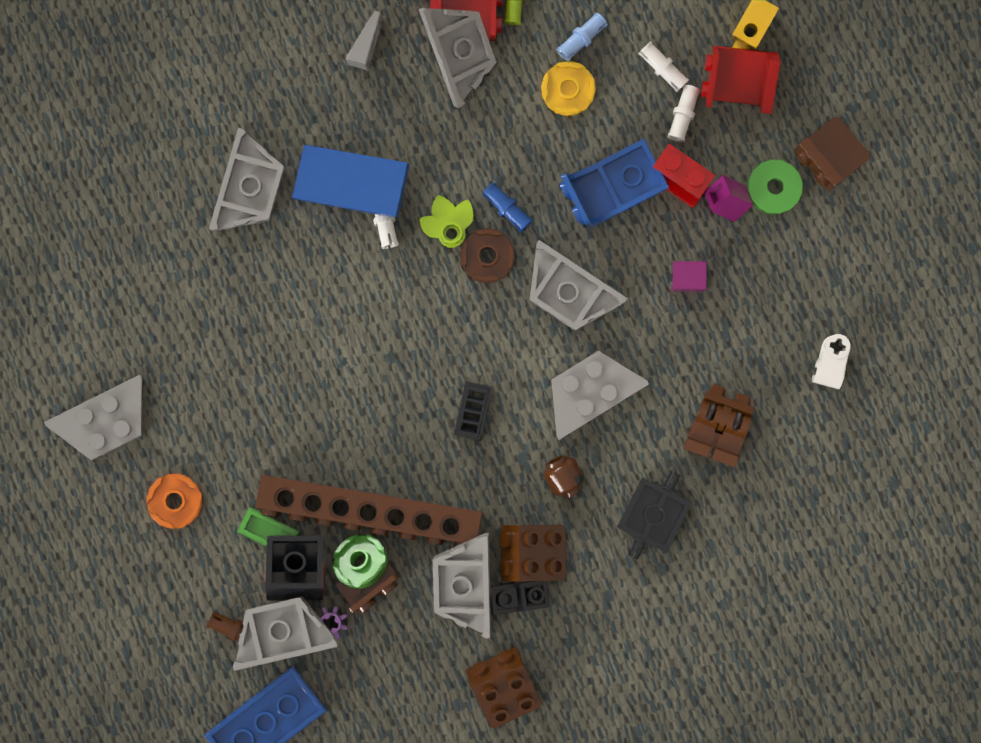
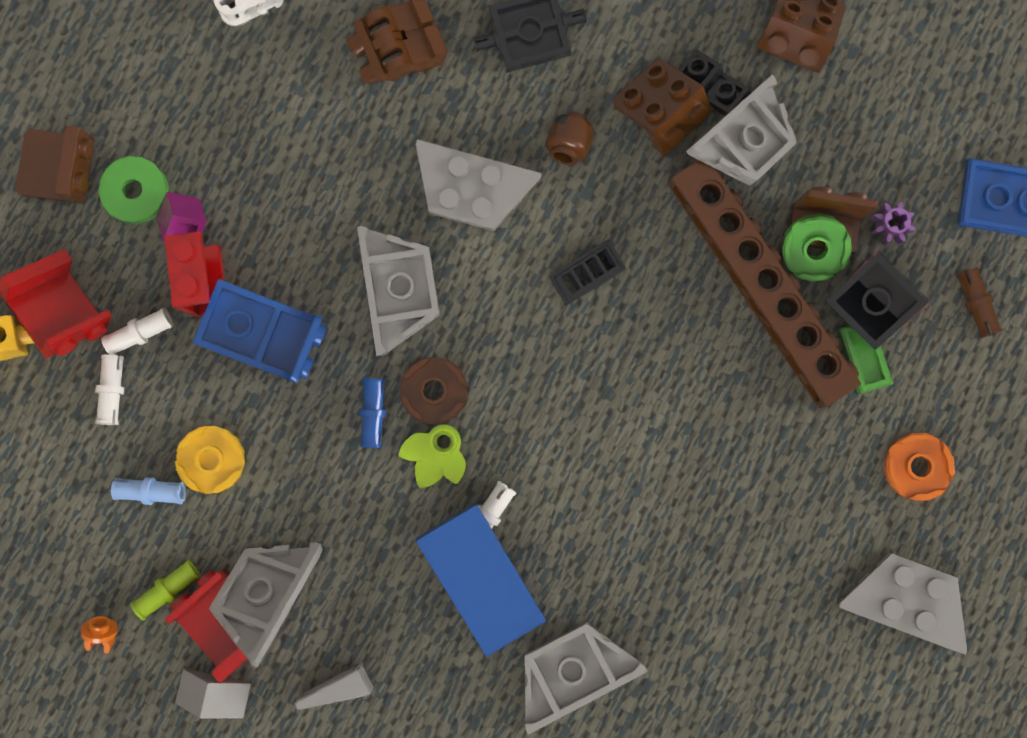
camera: 135 degrees left, 0 degrees up
light grey wing [233,596,340,671] -> none
magenta panel [671,261,706,292] -> none

